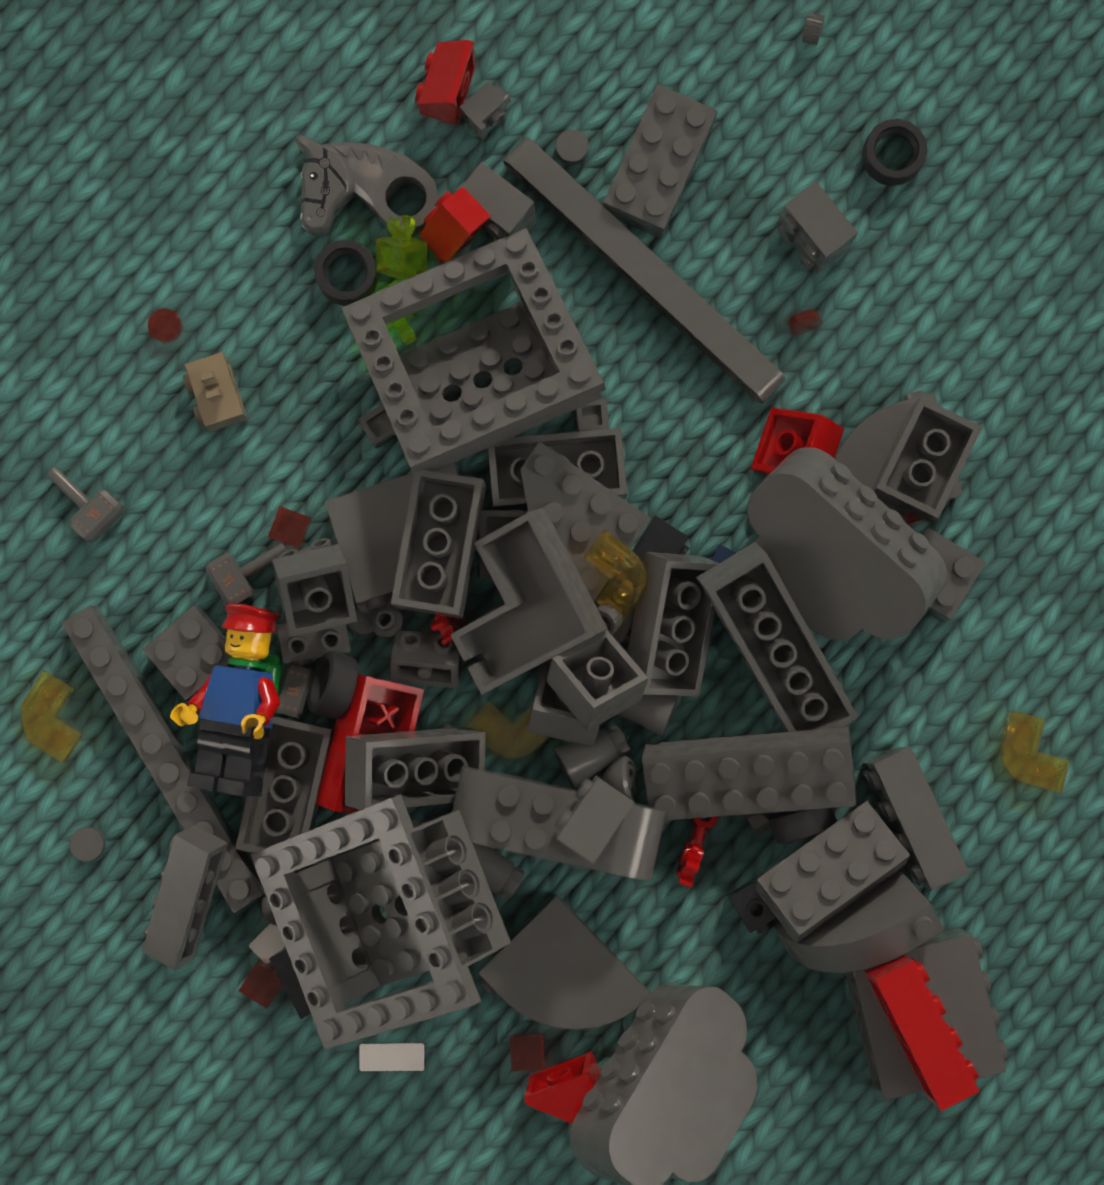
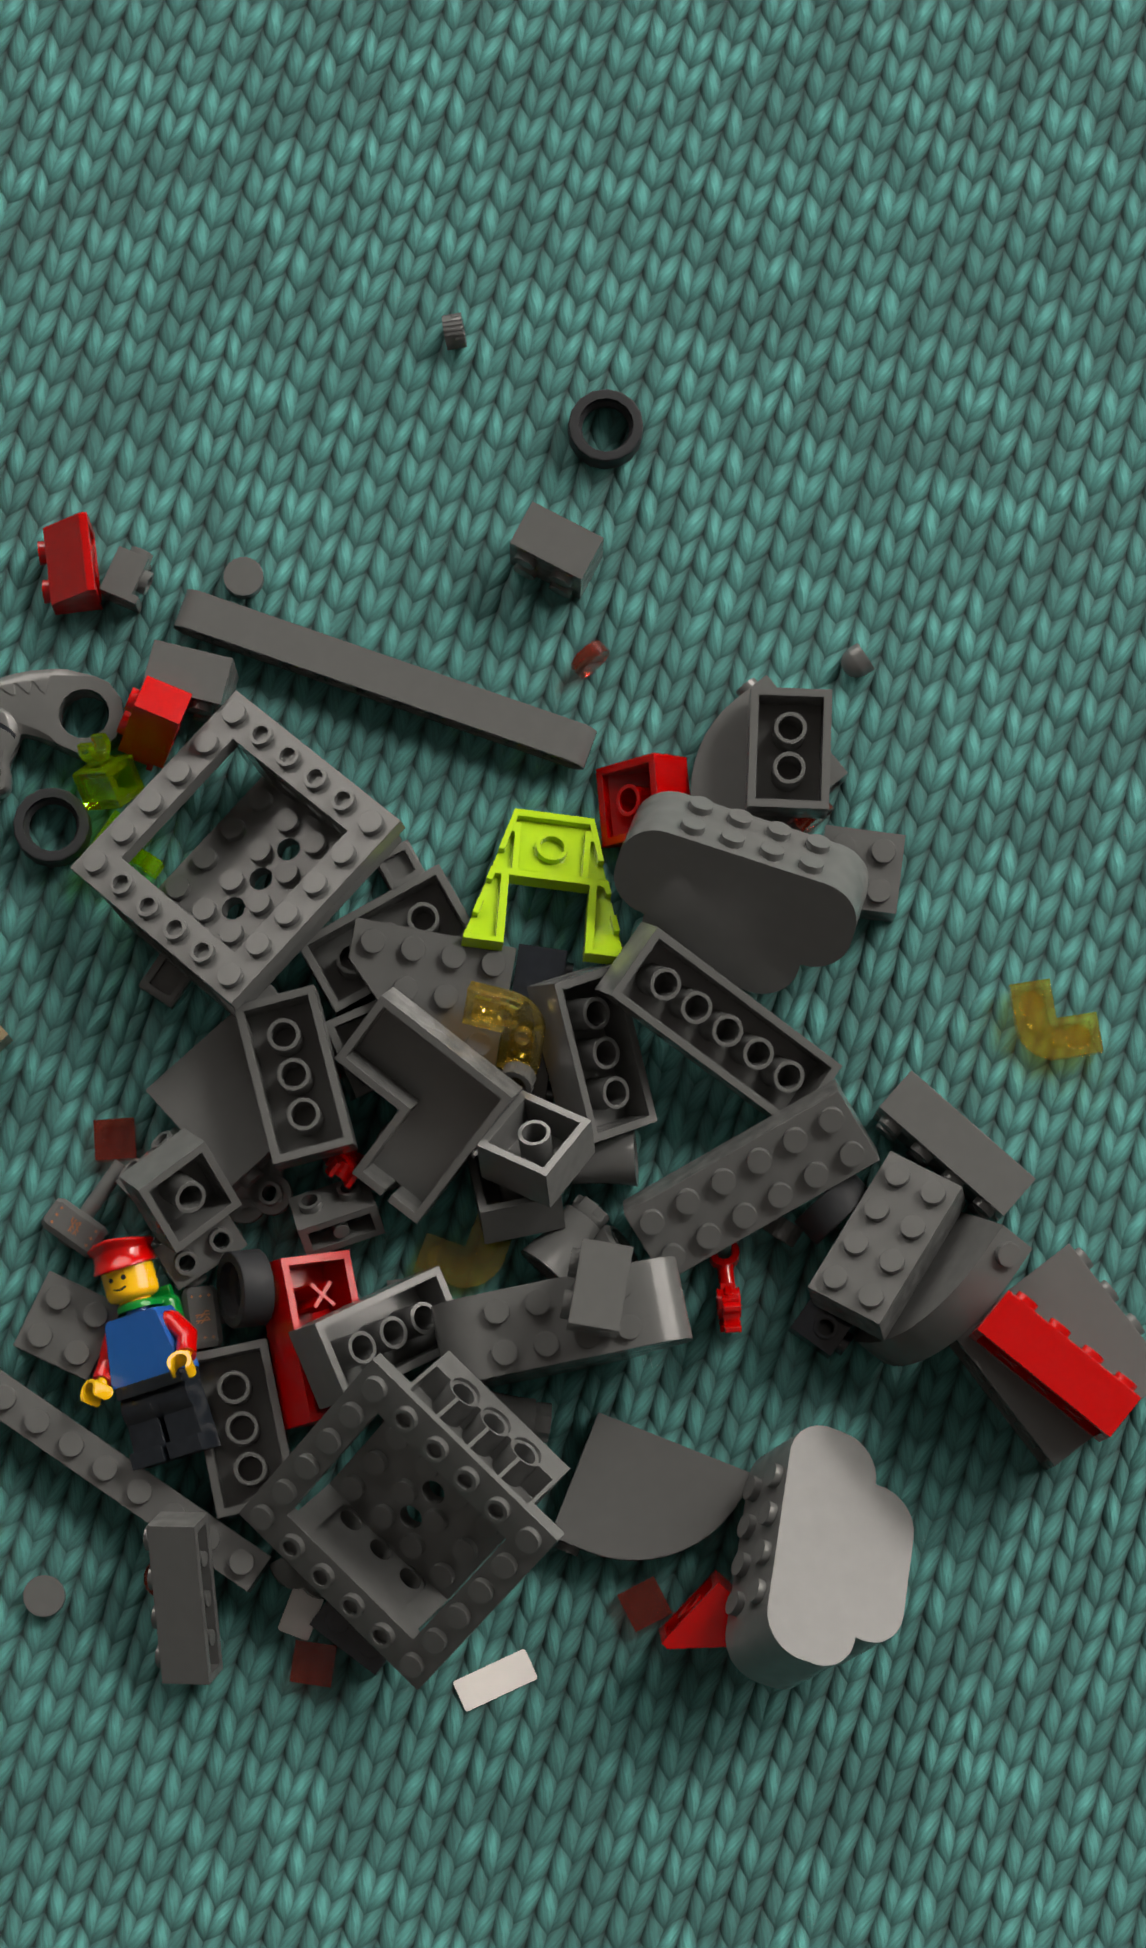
camera: 30 degrees left, 5 degrees down
dark grey brick [603,84,718,239] -> none
none -> lime wing [461,808,622,965]
none -> dark grey hinge [841,643,875,678]

